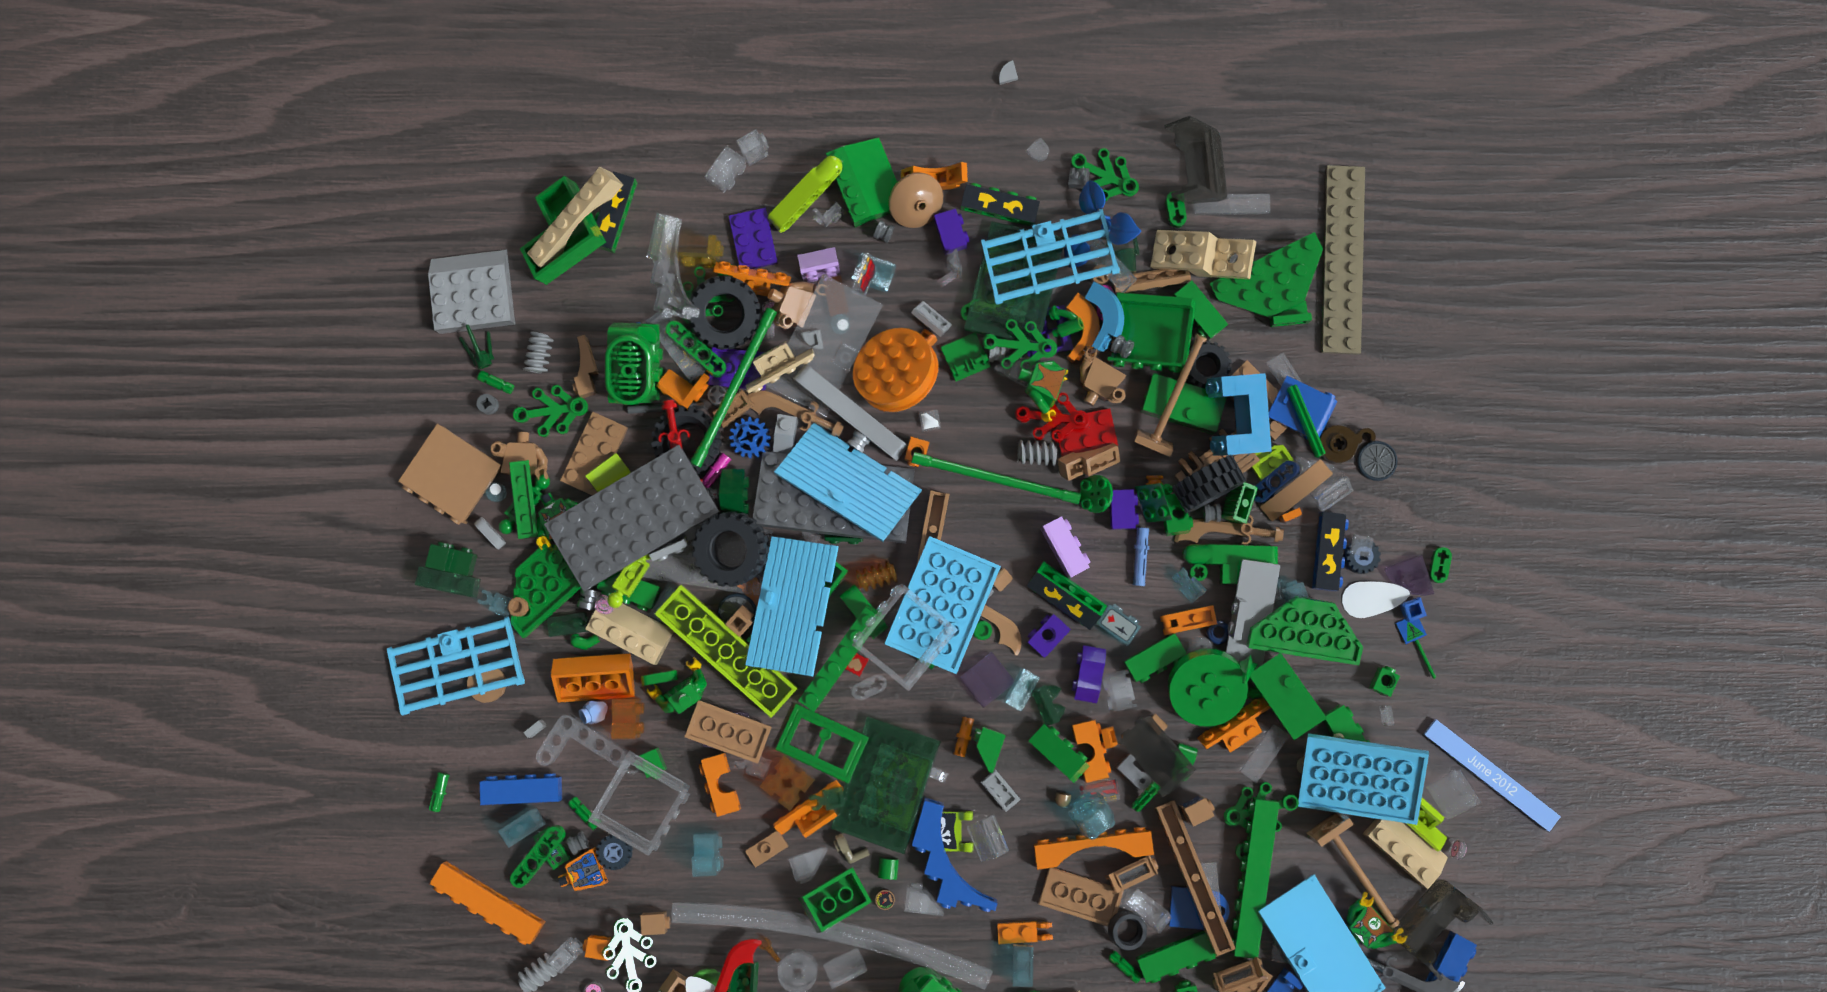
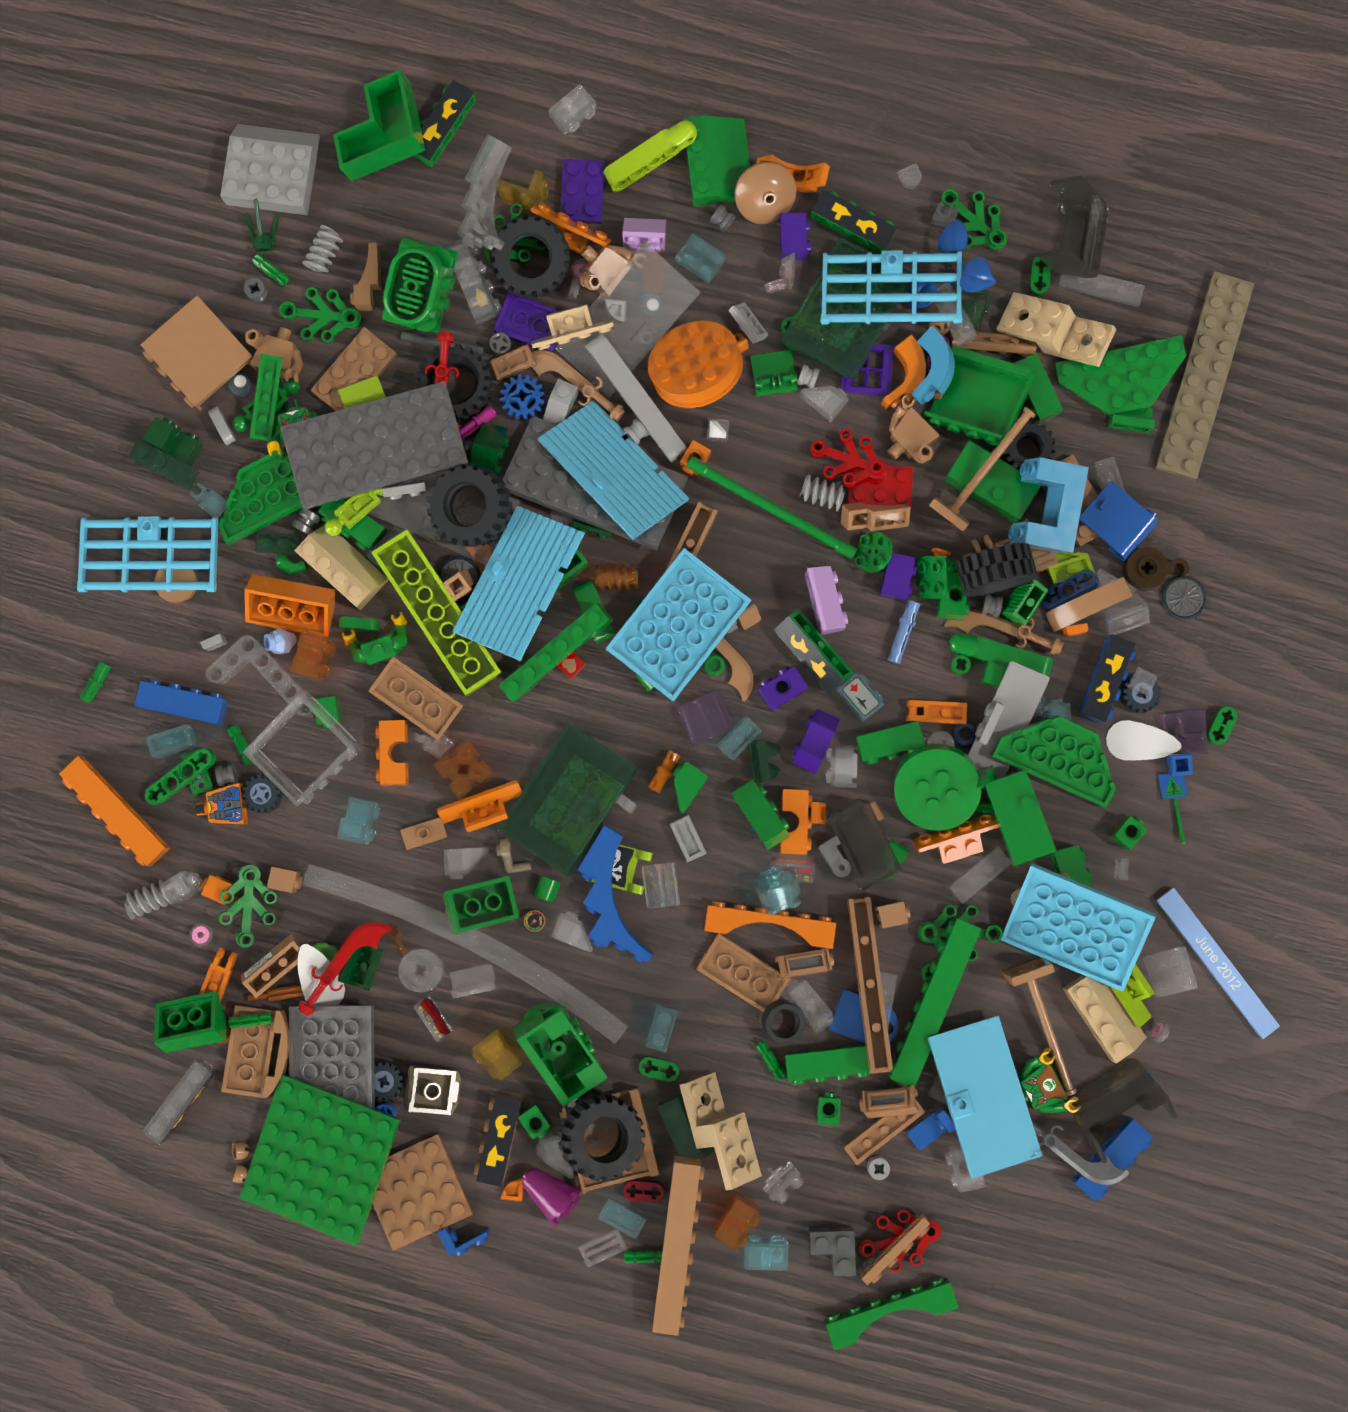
camera: 15 degrees right, 0 degrees up
medium nougat tile [508,597,528,617] -> none
tan arch [527,167,623,268] -> none
clear tile [595,595,614,614] -> none
orange bracket [657,369,710,408] -> none
green beam [666,321,726,378] -> none
green piece [690,308,777,468] -> none
clear brick [736,129,769,167] -> none
green door [775,704,869,784] -> none
clear green plate [809,786,845,811] -> none
clear bracket [812,202,842,227] -> none
slope [852,253,876,296] -> none
clear window [852,584,958,691] -> none
clear beam [852,675,887,700] -> none
green plant [983,319,1057,370] -> none
orange hinge [997,921,1053,944] -> none
light grey tile [999,61,1018,85] -> none
torso [1018,360,1068,422] -> none
green plant [1049,306,1084,337] -> none
medium nougat hinge [1055,792,1071,807] -> none
dark grey wheel [1111,335,1134,358] -> none
green axle [1131,782,1160,812] -> none
clear light blue plate [1172,568,1207,603] -> none
green axle [1287,385,1325,457] -> none

